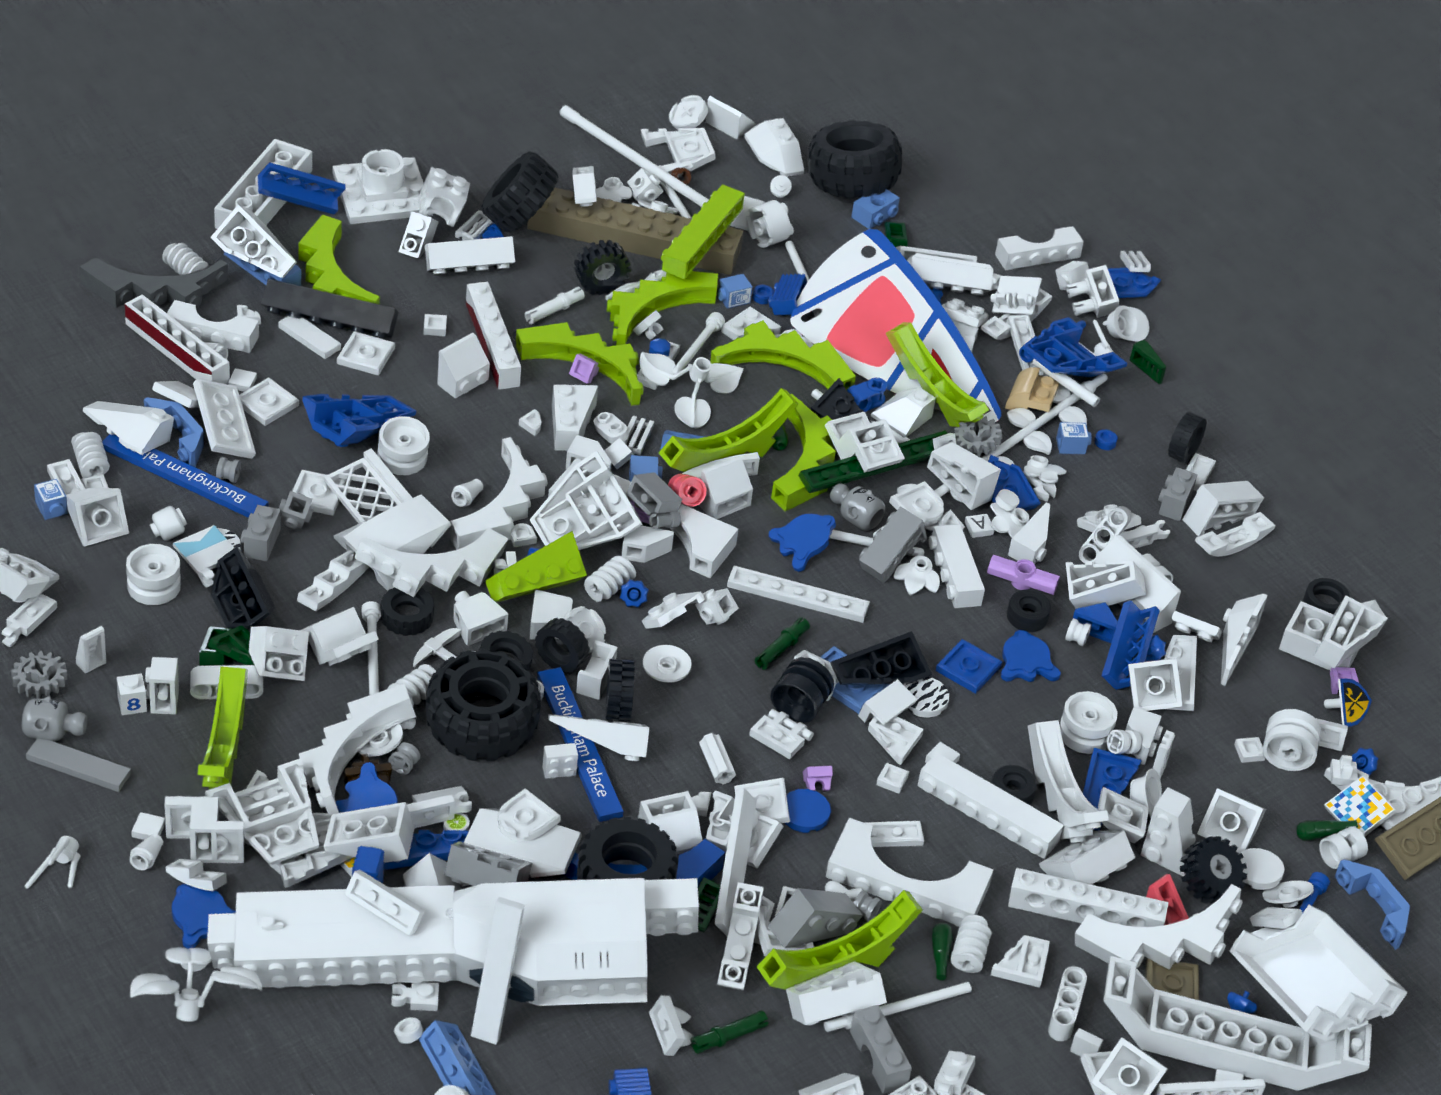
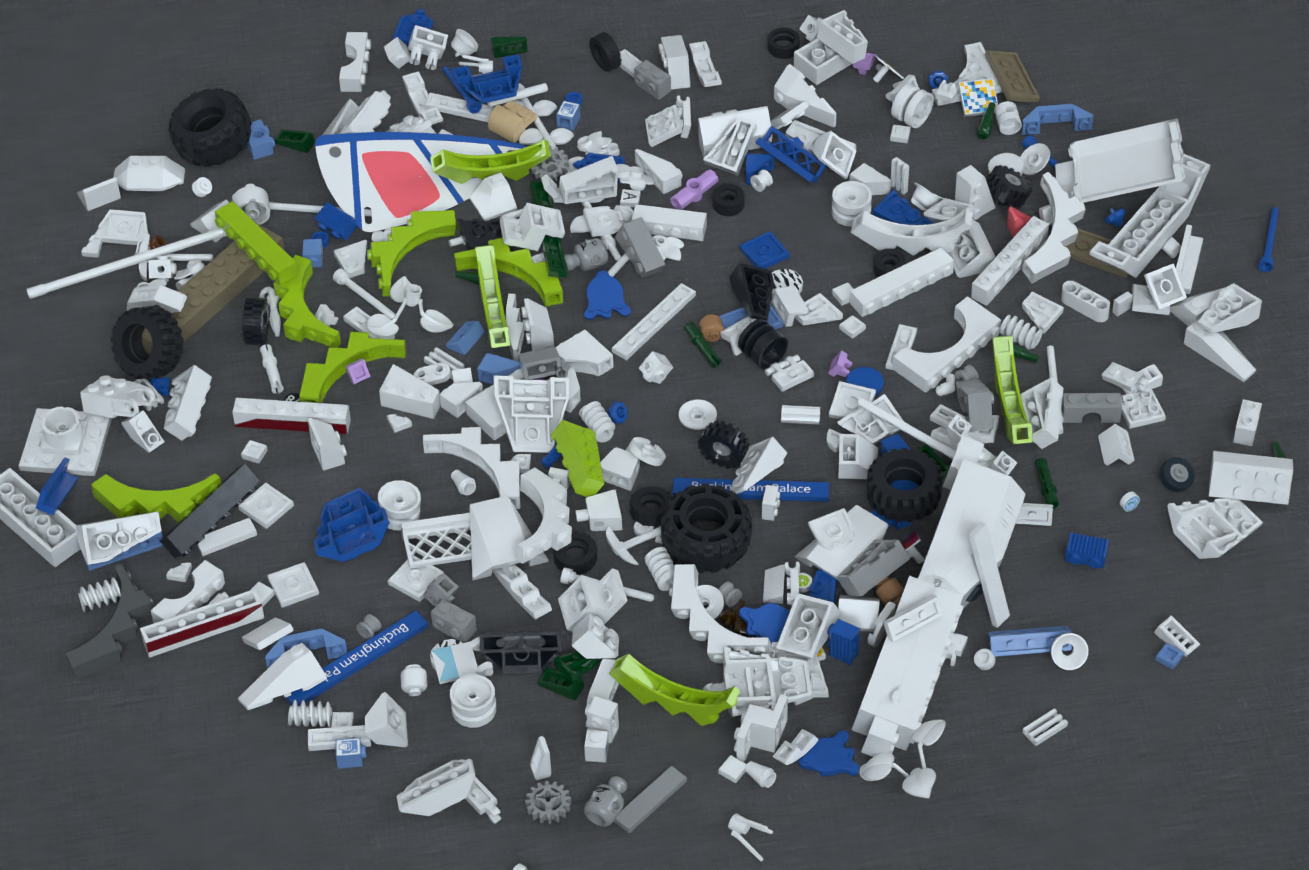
camera: 60 degrees left, 5 degrees up
white tile [193,378,256,459] -> none
black tyre [535,618,590,673] -> none
white panel [576,640,618,700] -> none
white wing [642,591,705,629] -> none
blue tile [649,338,671,357] -> none
coral wheel [668,474,707,507] -> none
white tile [669,95,708,130] -> none
blue piece [847,377,887,412] -> none
white hinge [991,276,1042,315] -> none
blue tile [1001,630,1061,682] -> none
white beam [1079,506,1132,563] -> none
white wheel [1107,729,1142,754] -> none
white tile [1120,251,1151,272] -> none
white slope [1197,788,1266,853] -> none
white tile [1250,907,1303,929] -> none
none -> medium nougat head [699,314,725,342]

